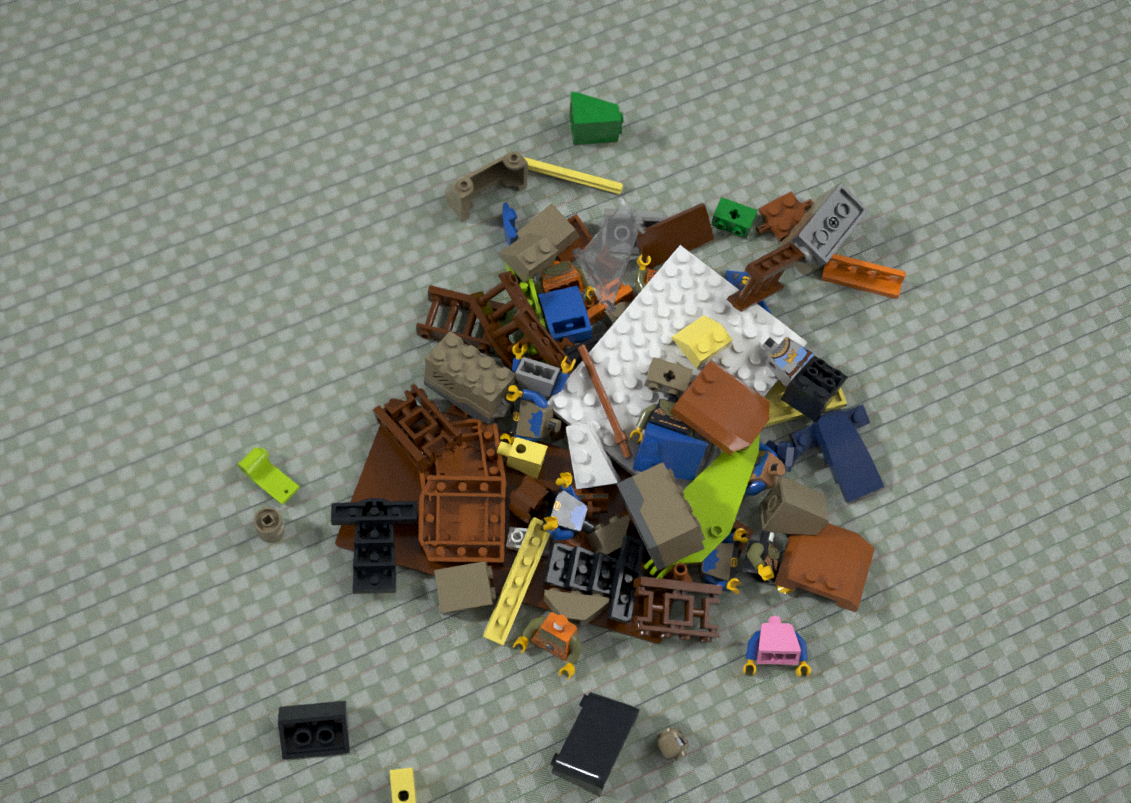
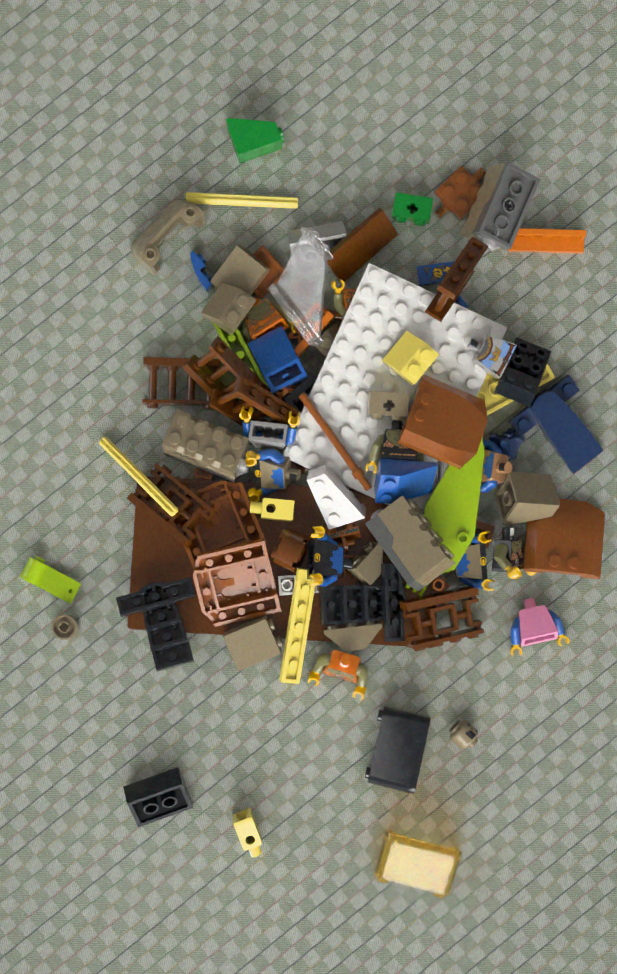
camera: 10 degrees left, 20 degrees up
none -> light yellow axle [99,437,178,516]

